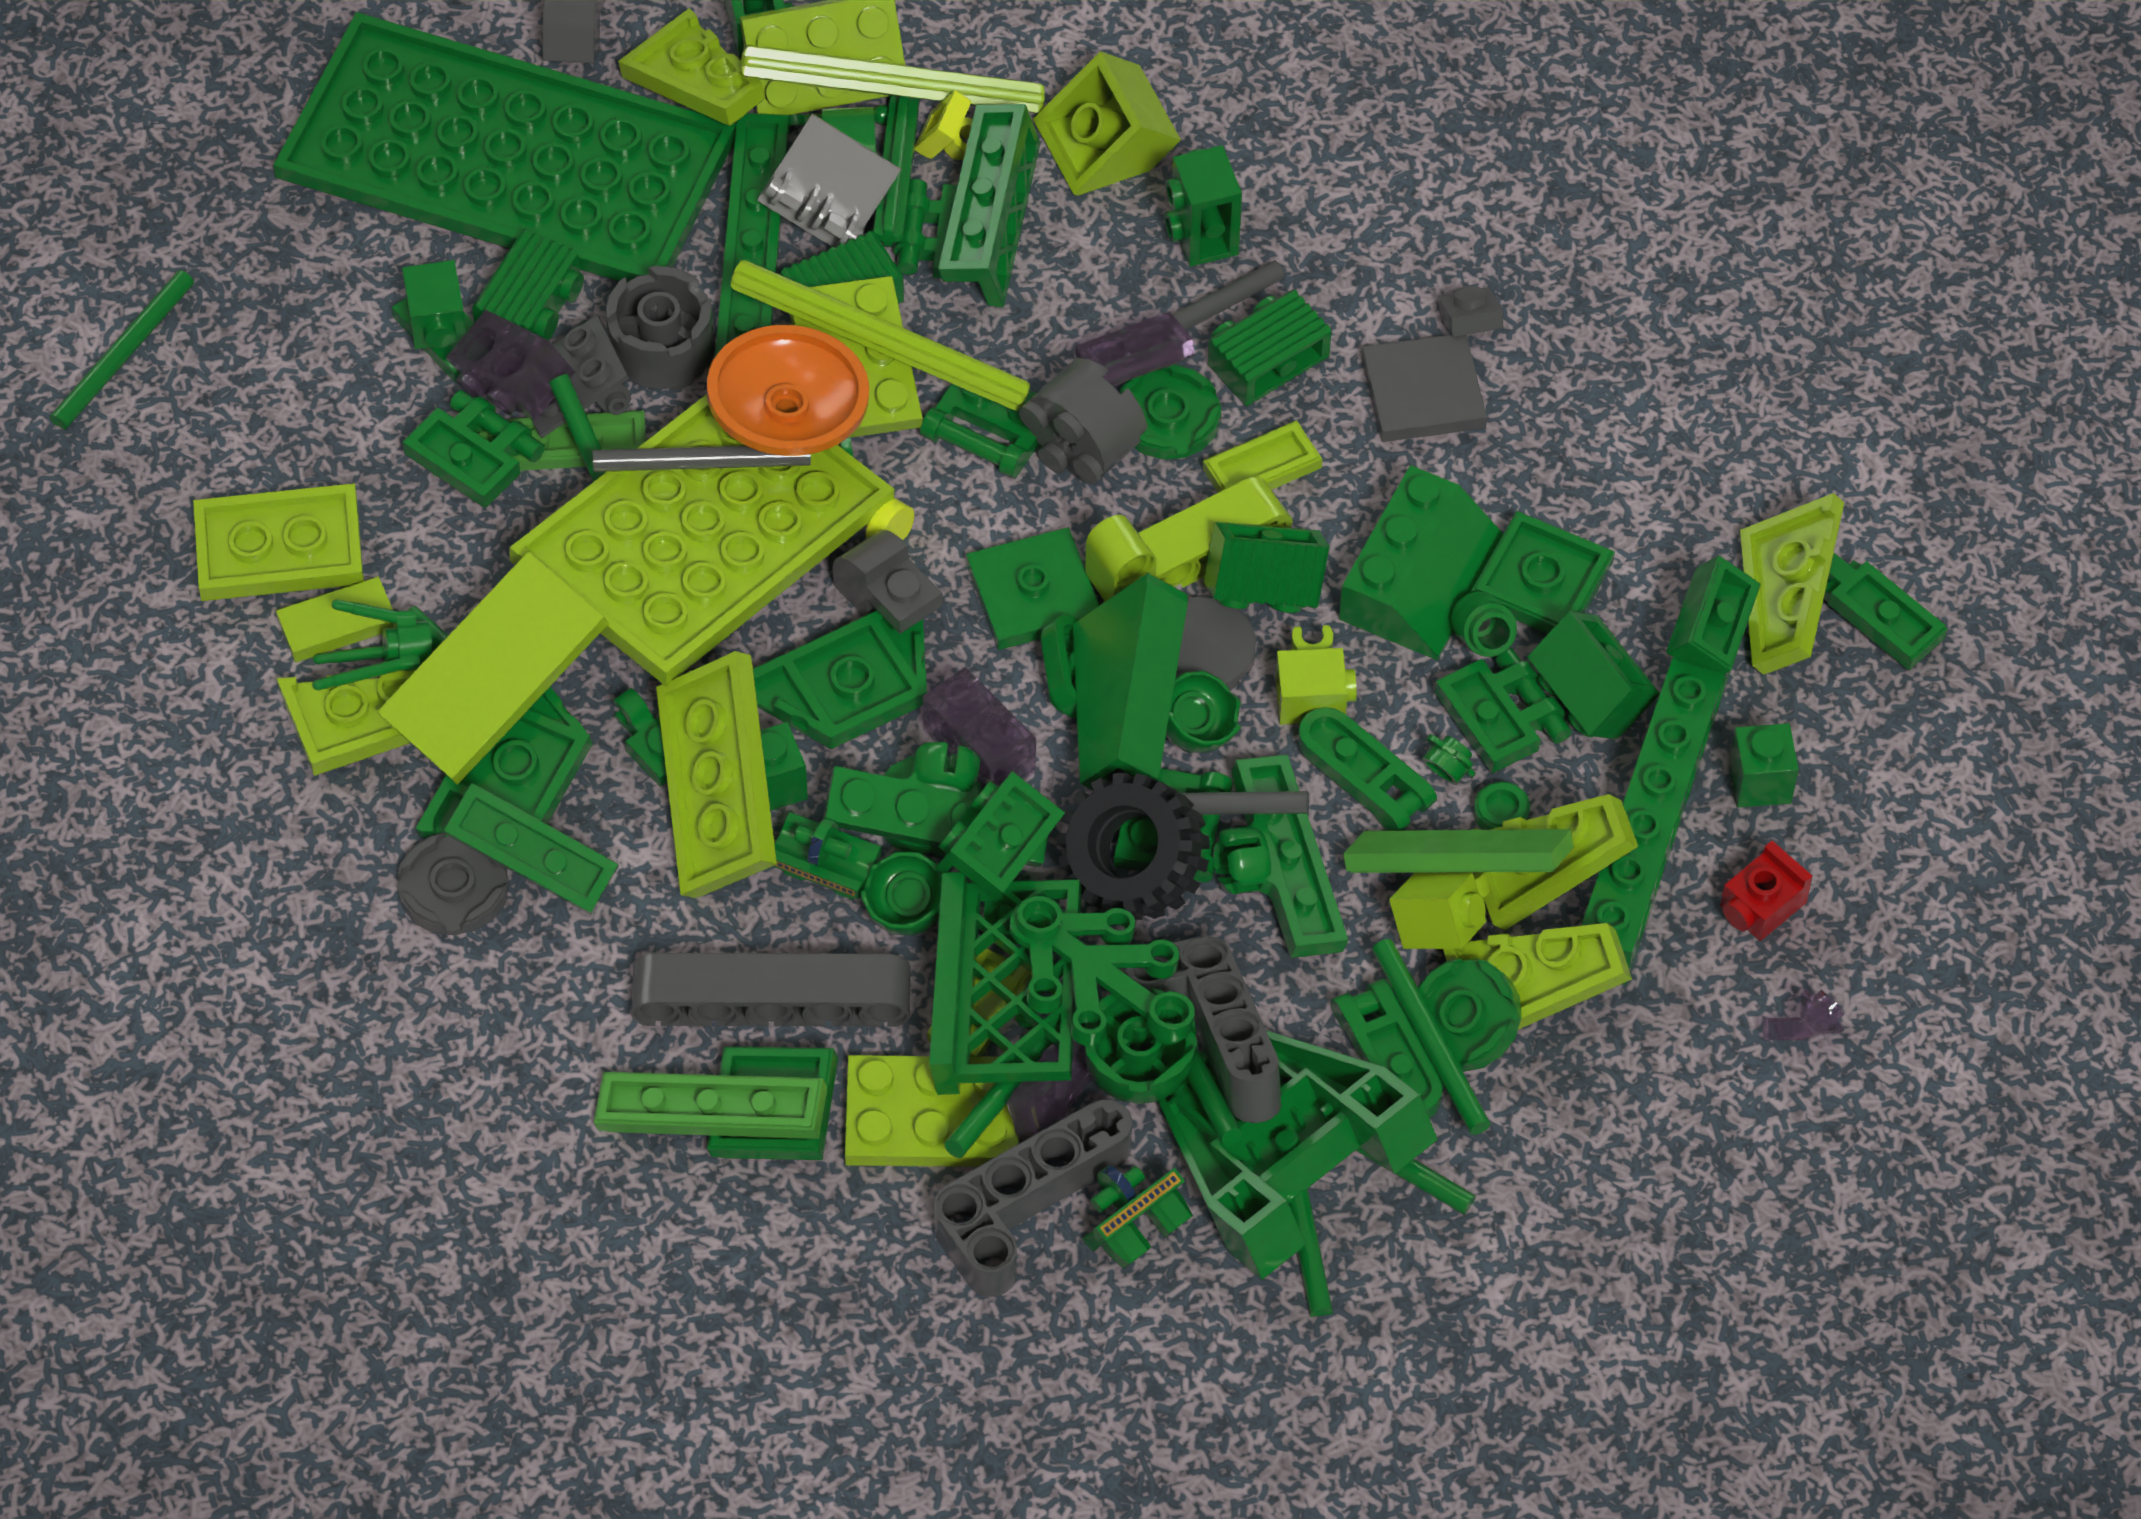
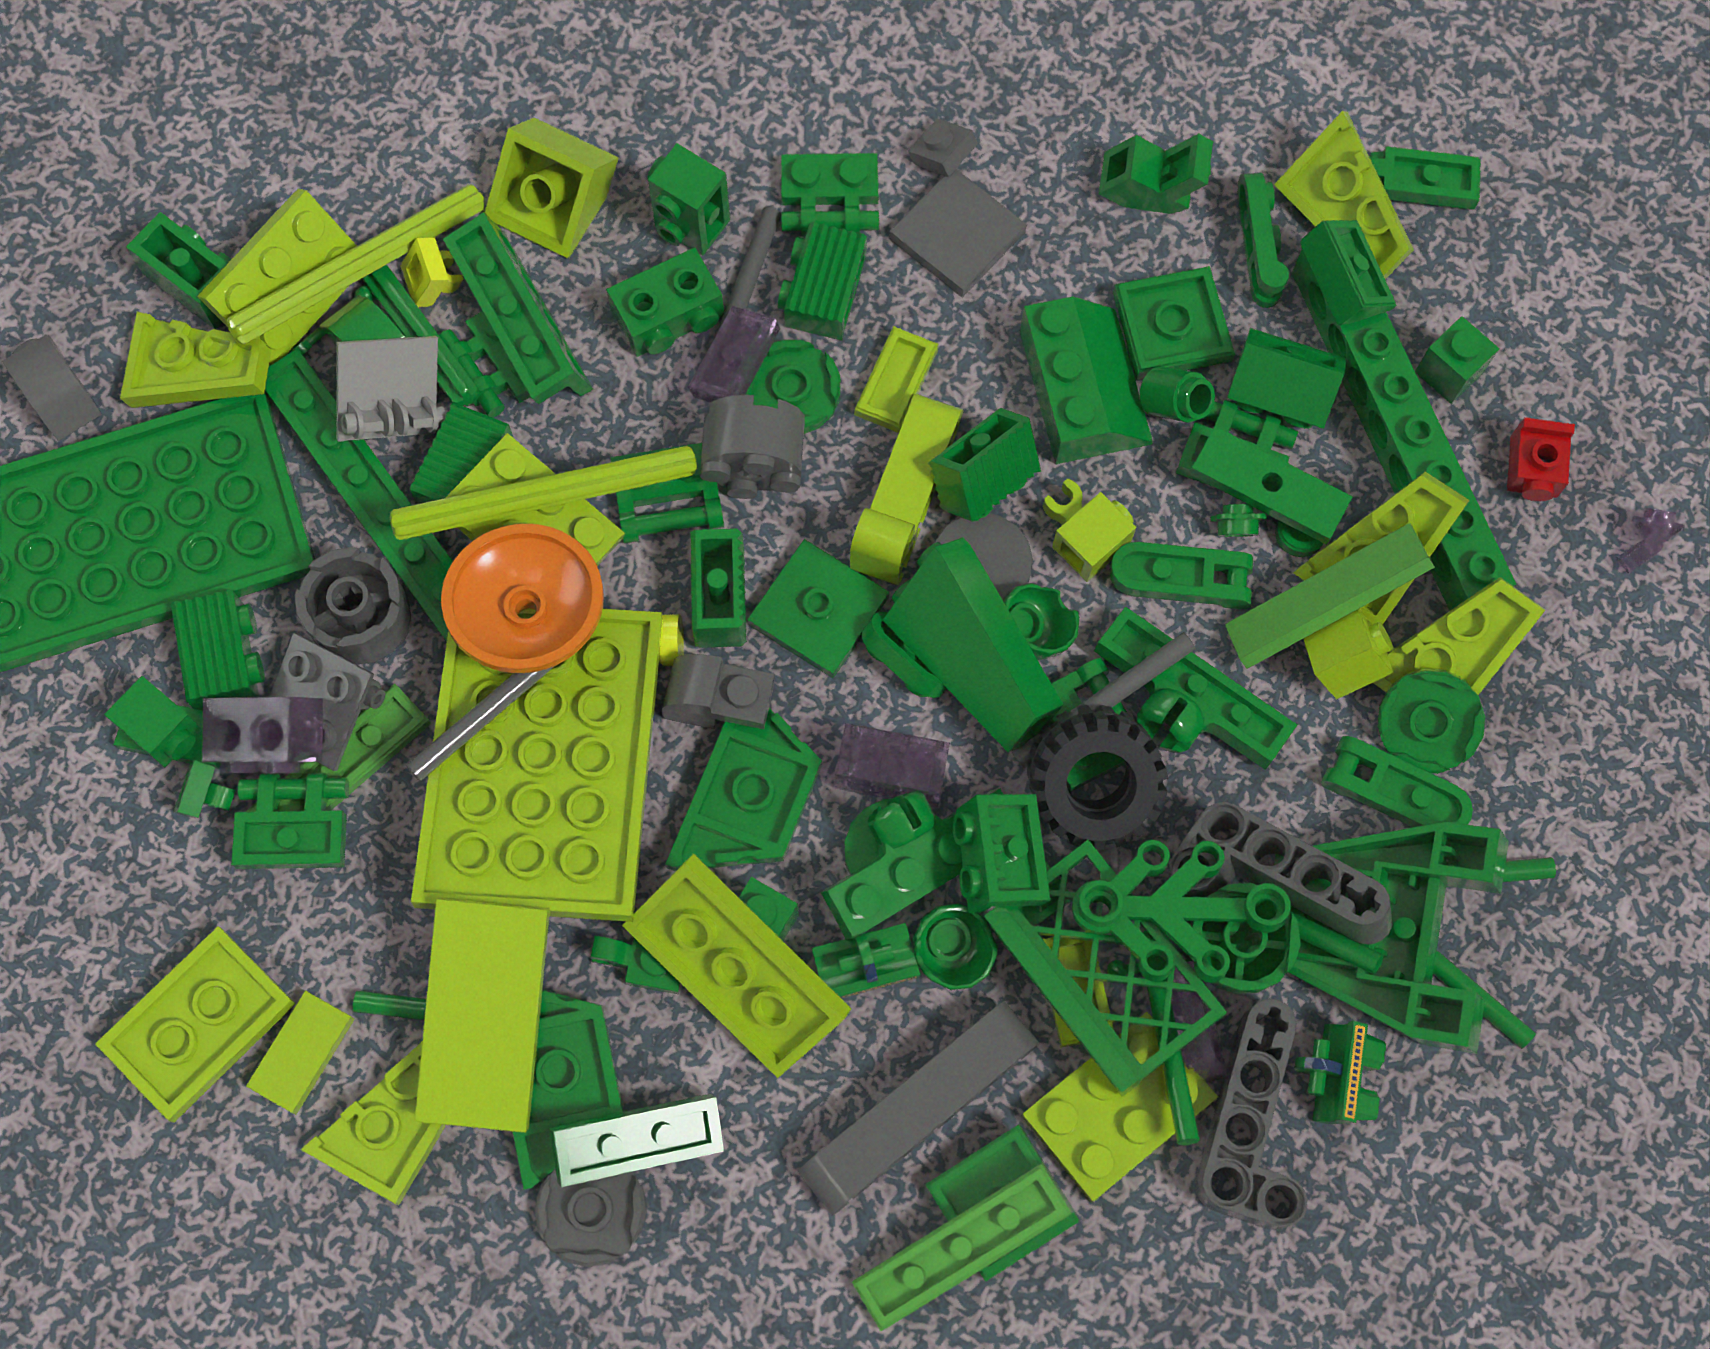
camera: 40 degrees left, 15 degrees up
green plant [312,599,432,691] -> none
green bar [548,374,606,482] -> none
green bar [1372,939,1491,1135] -> none
none -> green tile [173,760,236,818]
none -> green brick [606,247,724,357]
none -> green brick [690,528,747,648]
none -> green plate [781,153,879,236]
none -> green brick [1099,133,1213,214]
none -> green tile [1189,426,1353,545]
none -> green plate [1237,172,1289,308]

